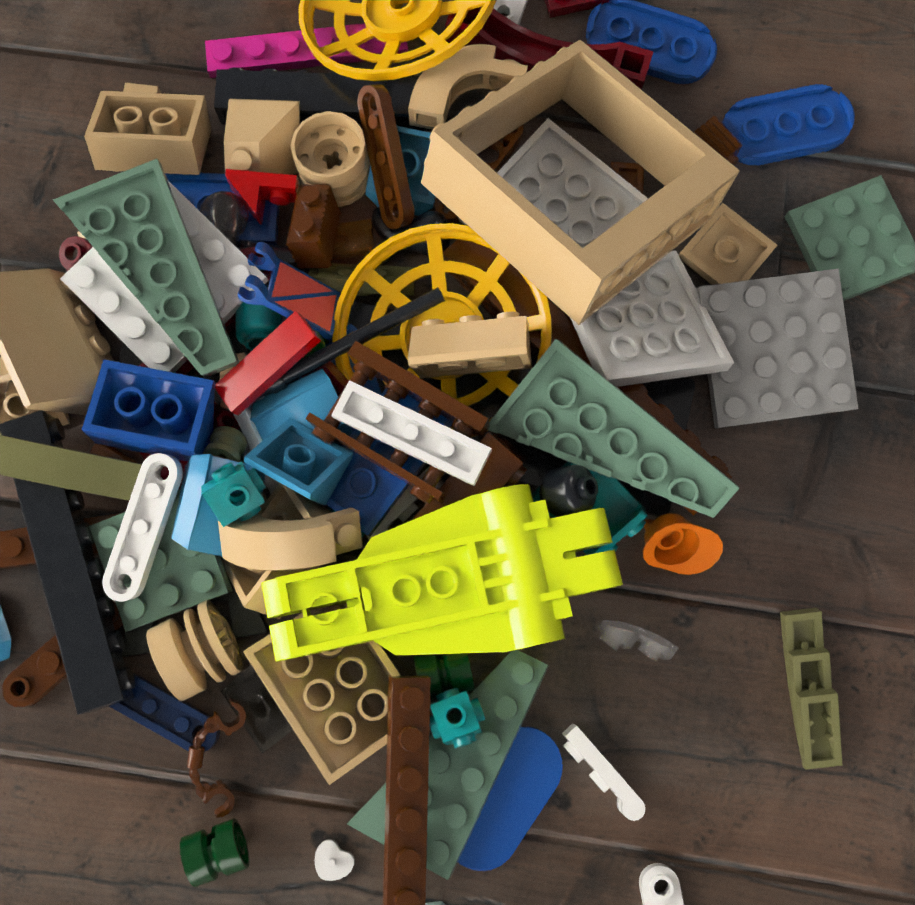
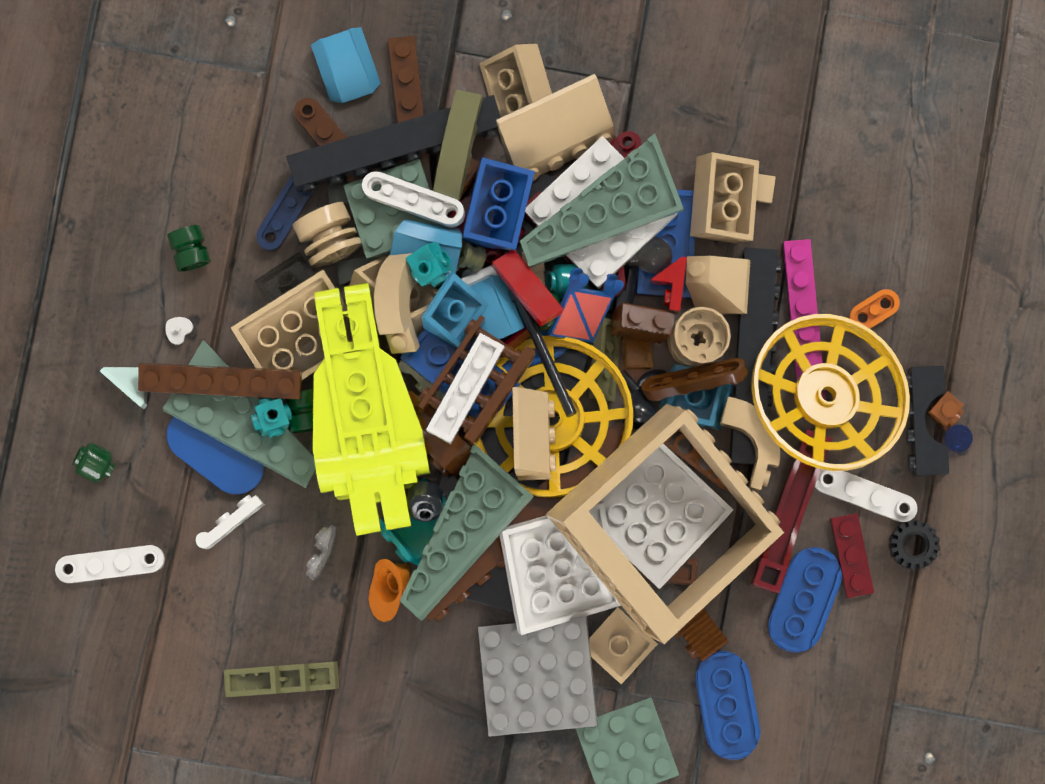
camera: 90 degrees right, 5 degrees up
reddish brown piece [187,698,246,818] -> none

